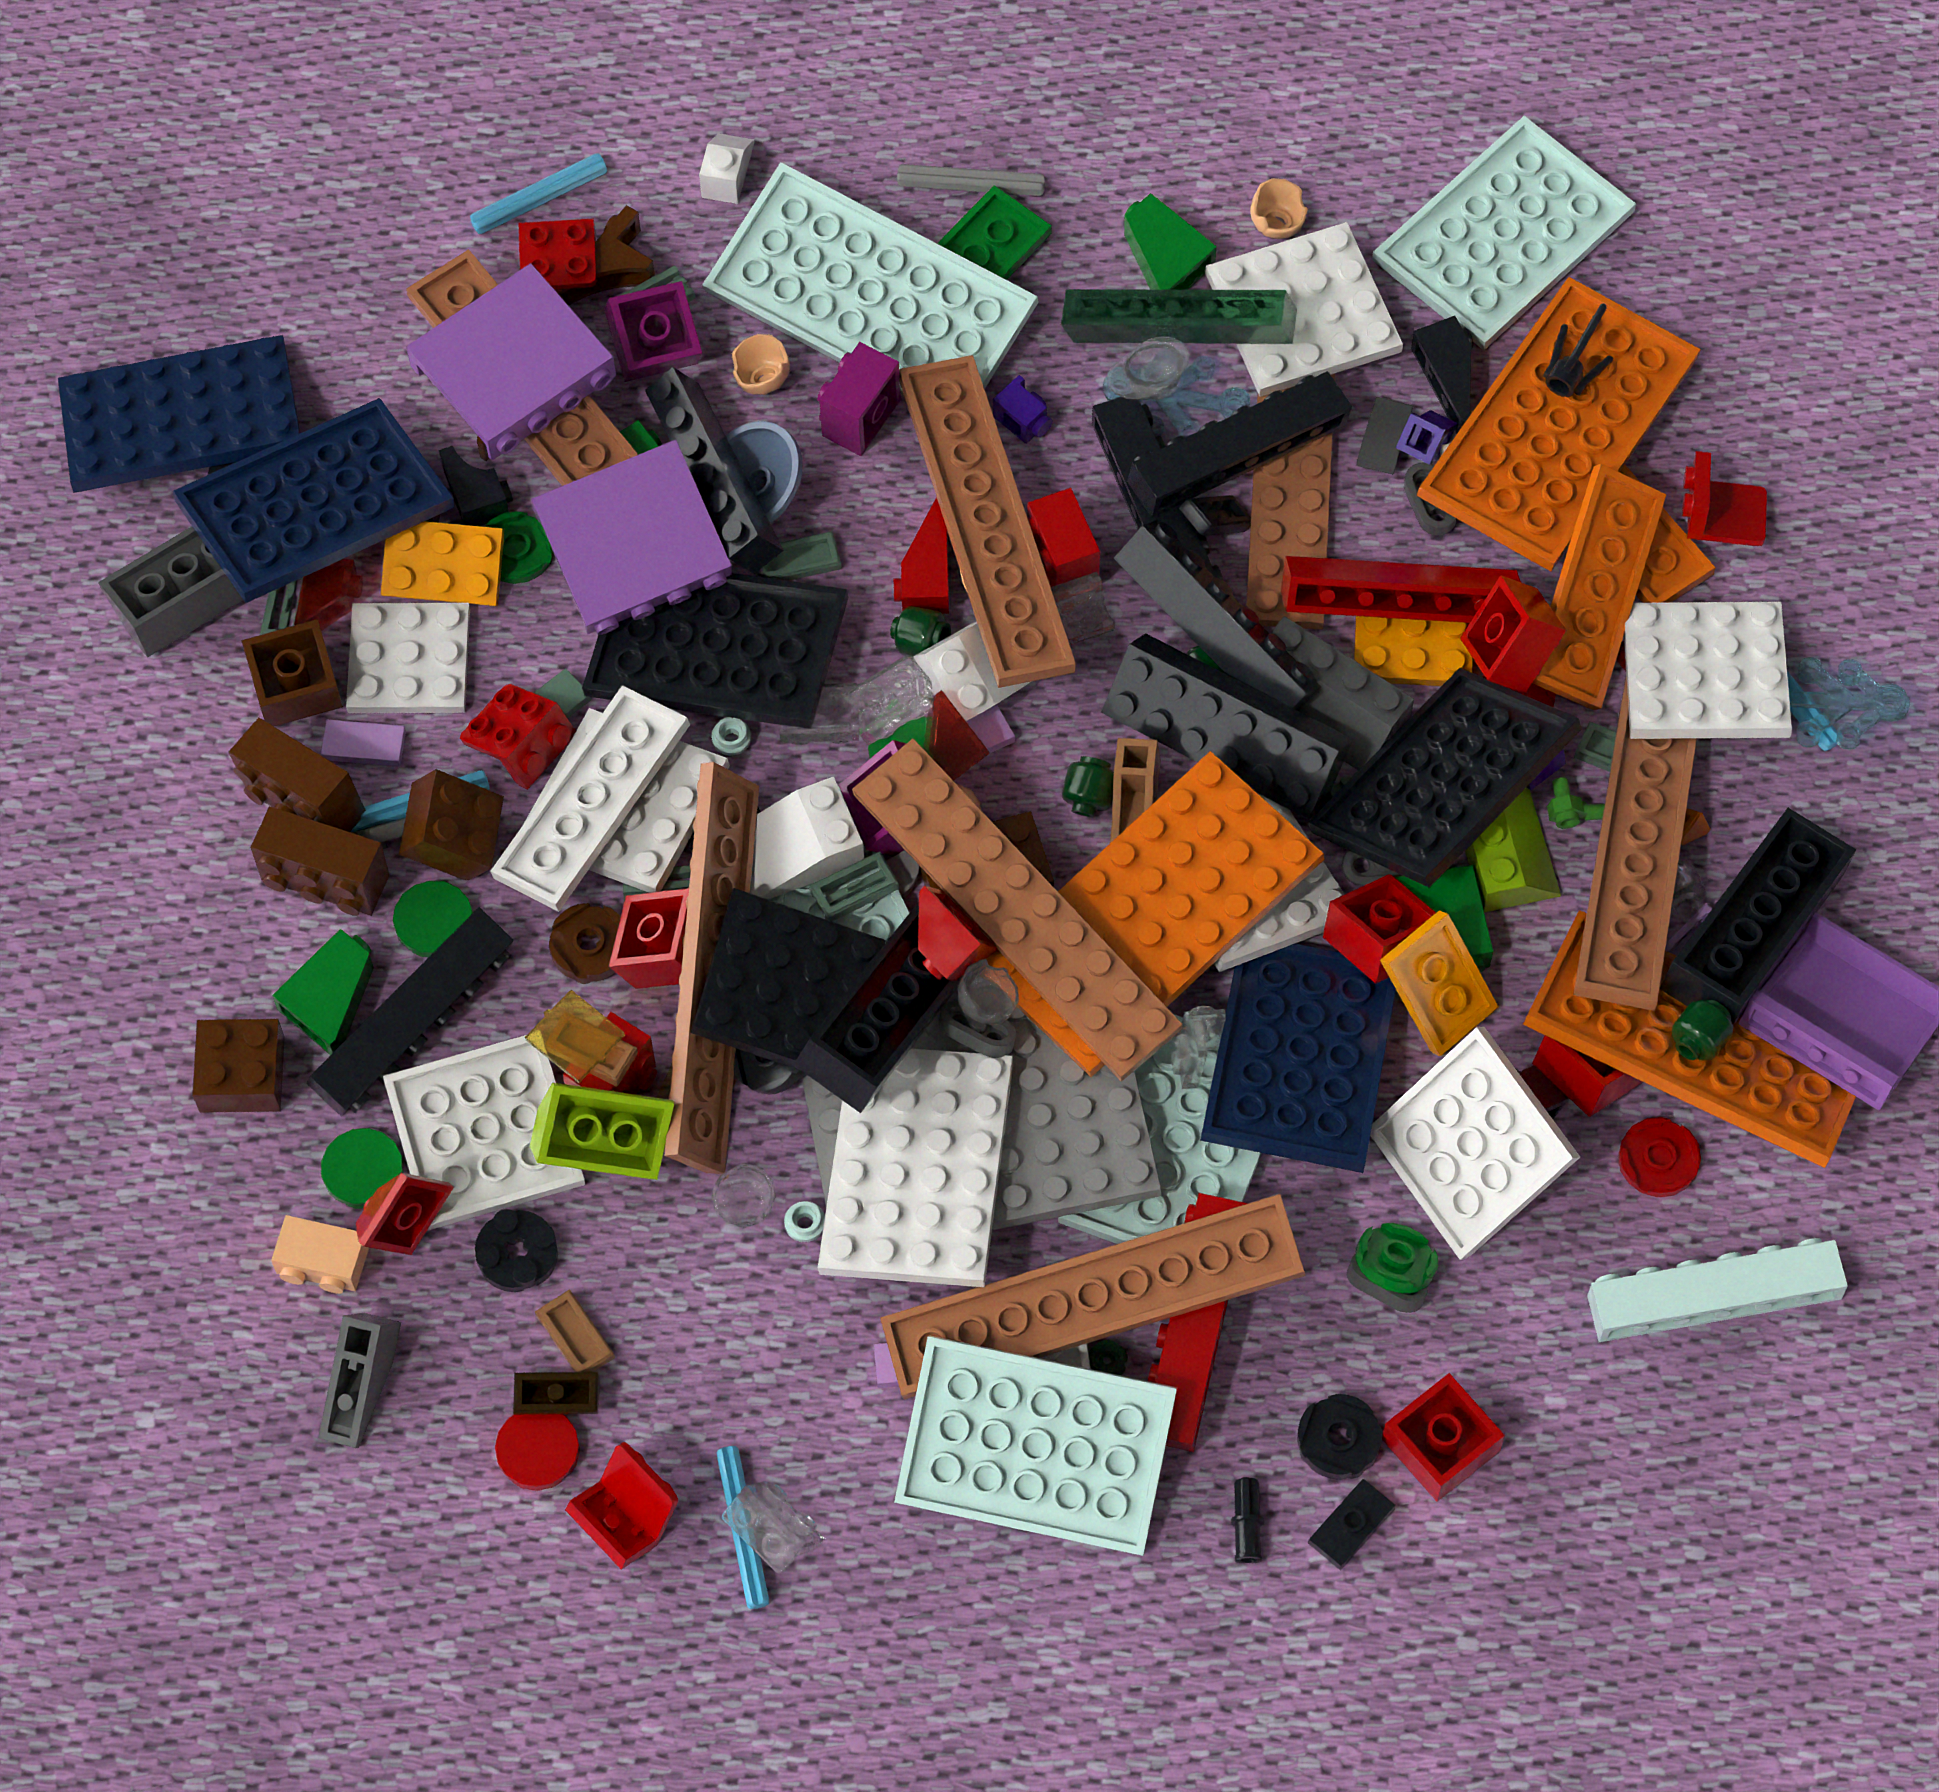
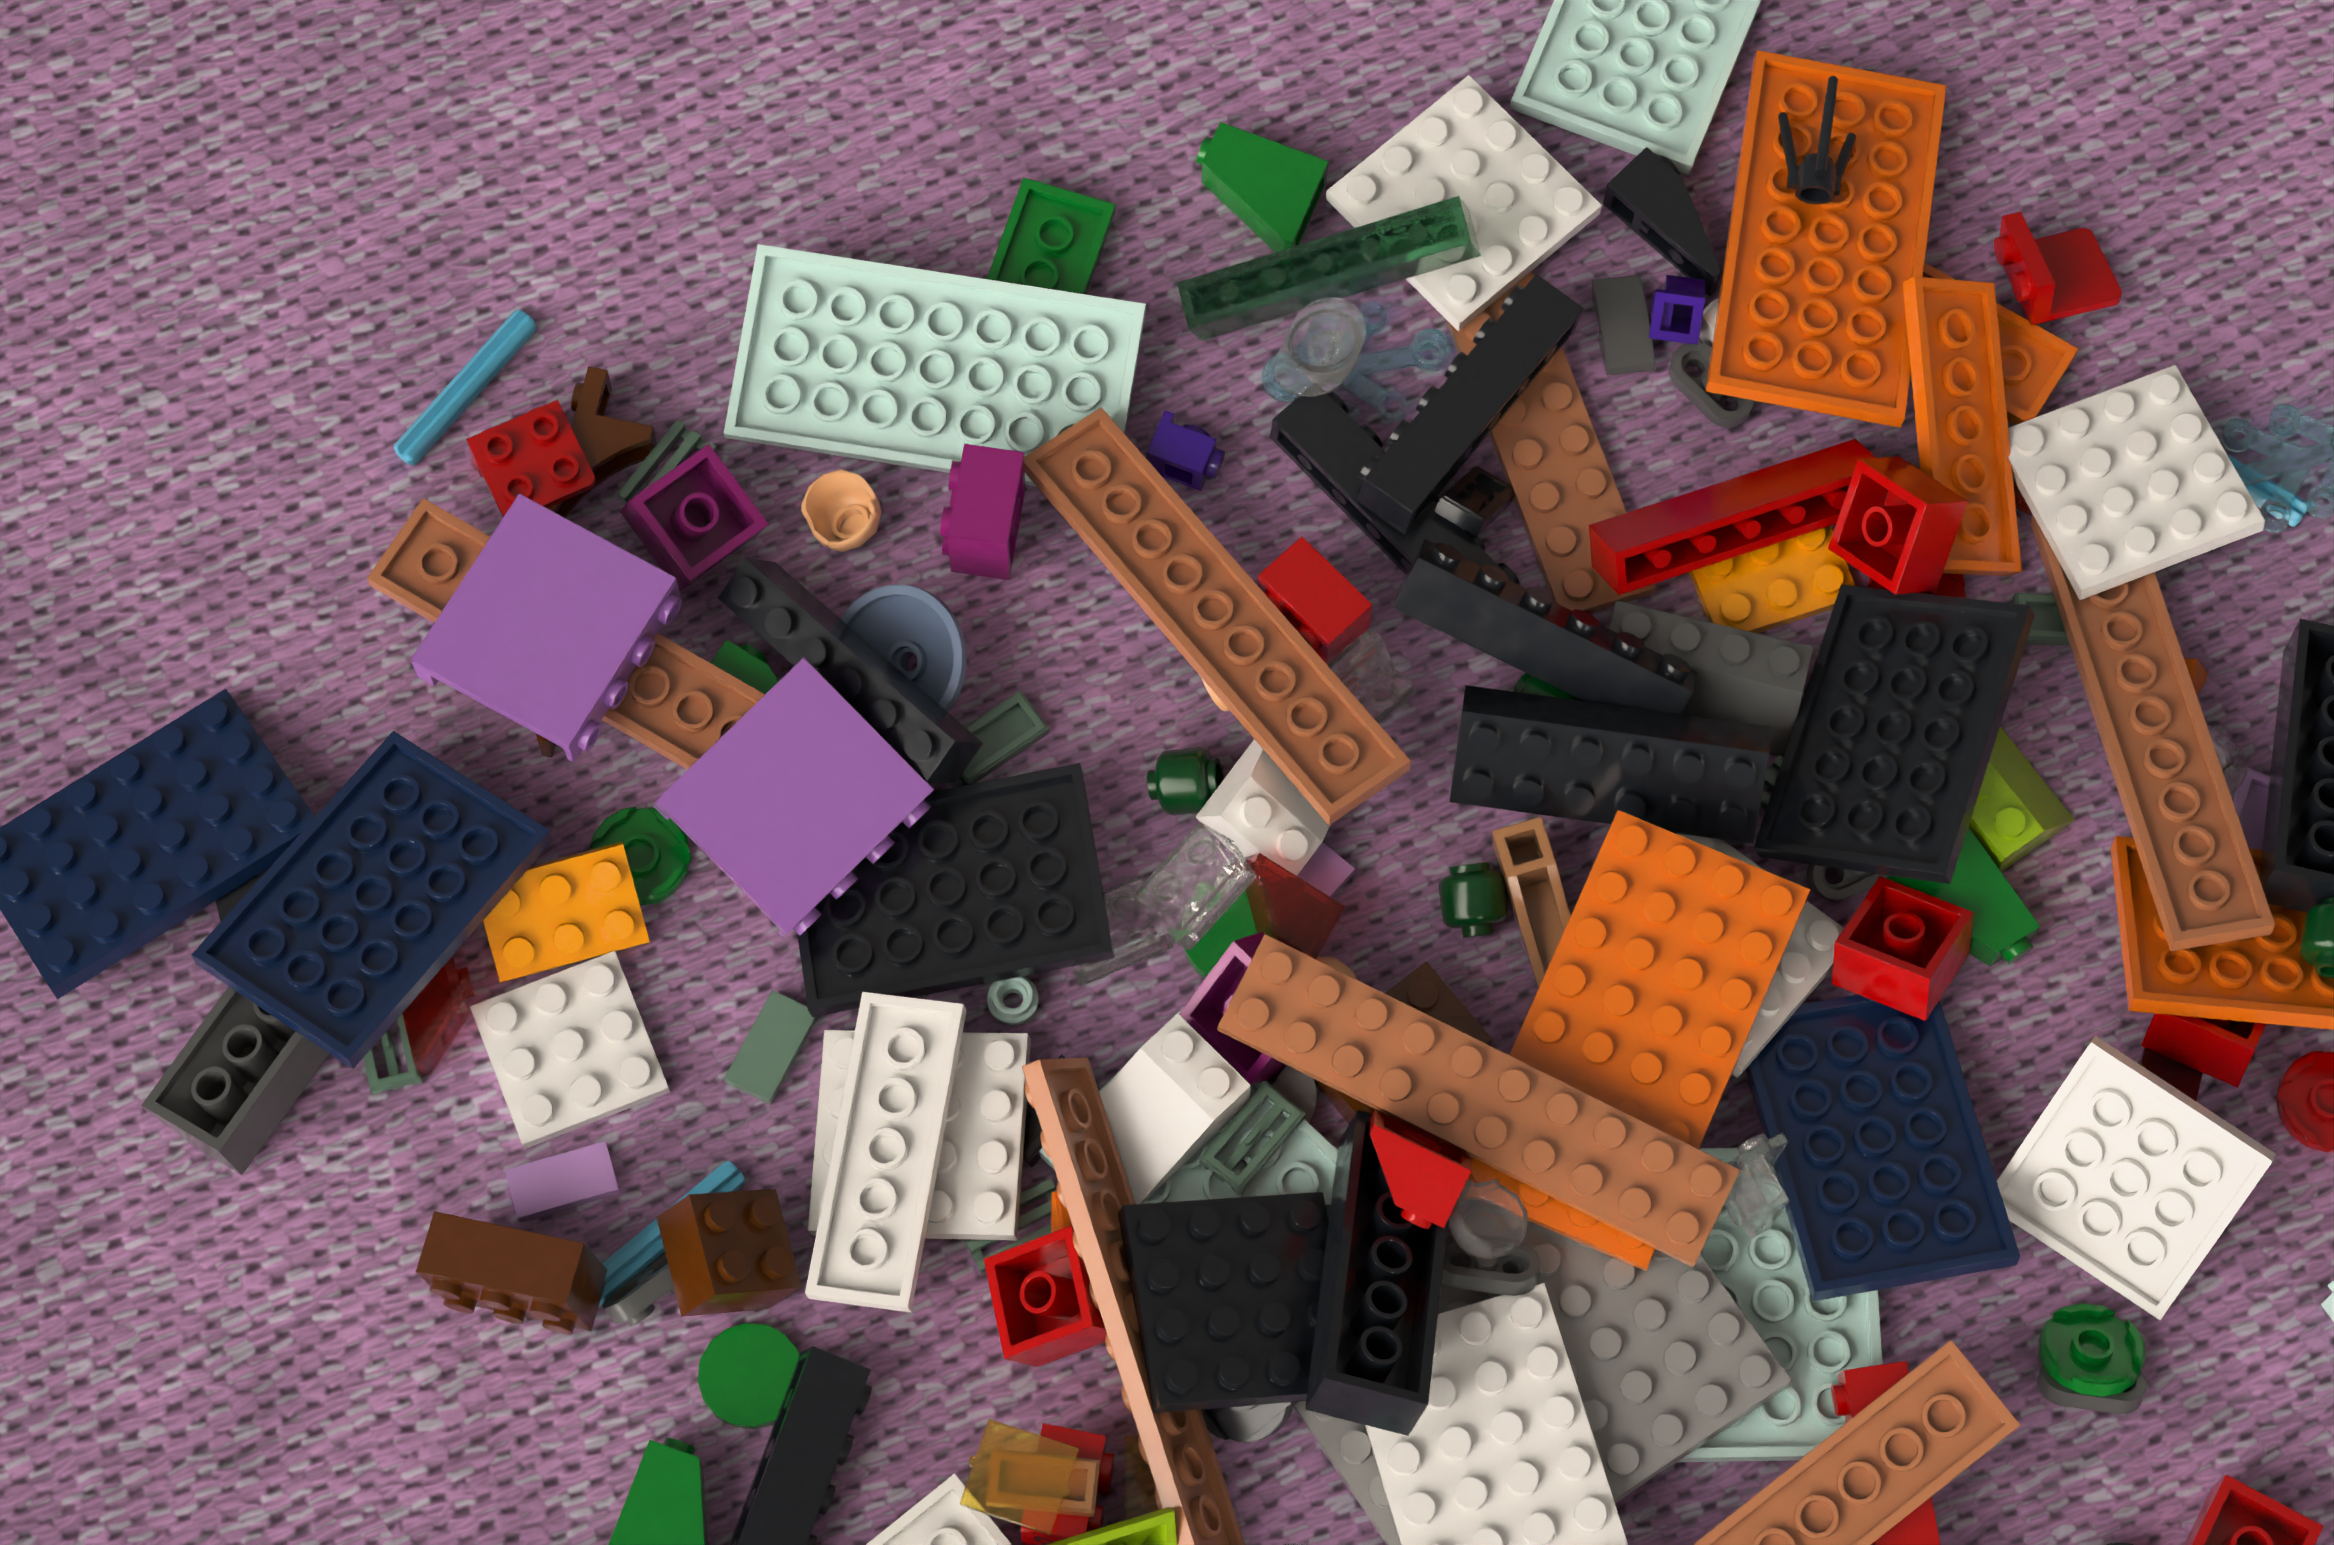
camera: 25 degrees left, 5 degrees up
reddish brown brick [241,619,343,726] -> none
reddish brown brick [250,806,390,916] -> none
black arch [438,446,513,526] -> none
red bracket [460,684,576,790] -> none
reddish brown plate [549,903,621,984] -> none
white slope [699,133,754,204] -> none
red slope [893,497,949,614] -> none
light grey axle [897,164,1045,196] -> none
light nougat hair [1250,178,1308,239] -> none
light orange plate [1380,911,1499,1056] -> none
bright green piece [1547,777,1604,829] -> none

